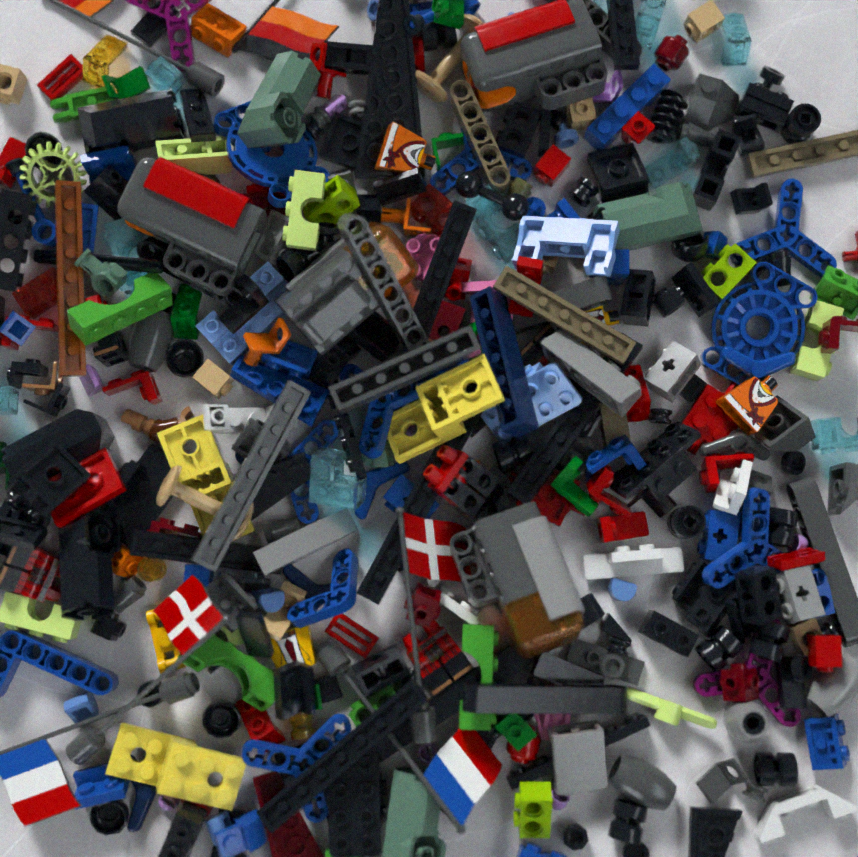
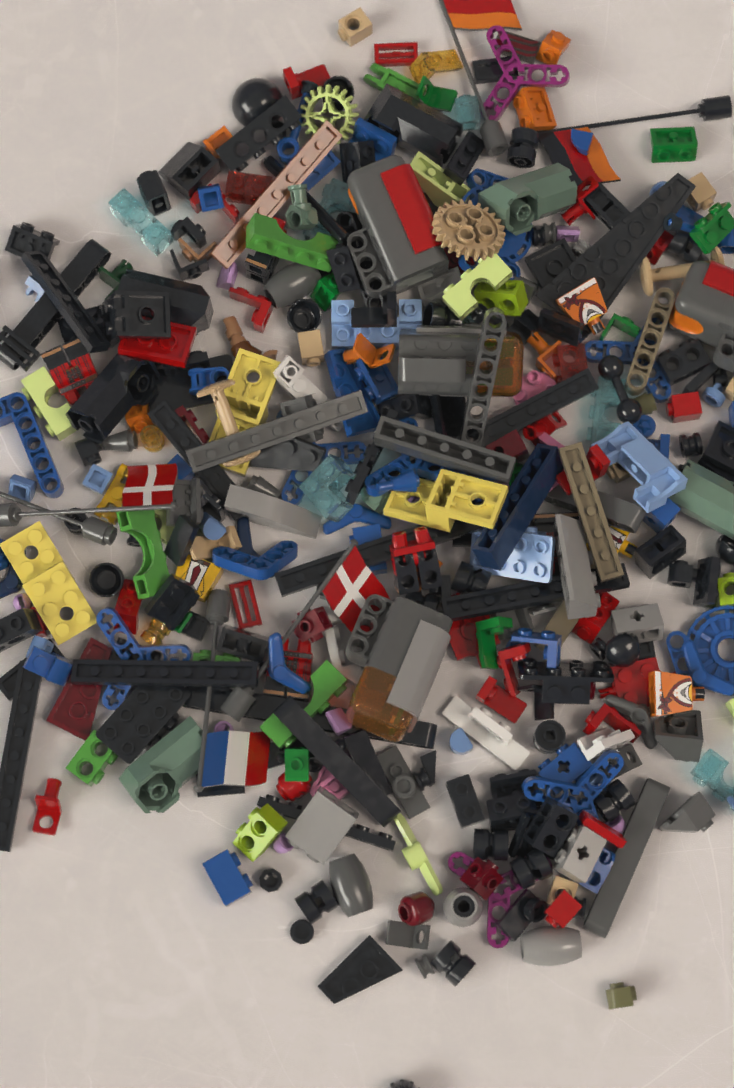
camera: 45 degrees right, 5 degrees down
white slope [753,785,858,845] -> none
black tile [781,451,806,475] -> none
blue bracket [804,713,850,771] -> none
none -> medium blue tile [82,464,114,496]
none -> blue piece [188,367,230,396]
none -> blue piece [268,632,311,694]
none -> lavender slope [325,708,352,736]
none -> black hinge [326,243,361,293]
none -> blue cone [376,470,420,493]
none -> dark red head [398,892,435,926]
none -> tan gear [432,199,506,261]
none -> black wheel [506,127,540,168]
none -> blue tile [571,129,593,156]
none -> black hair [605,632,641,667]

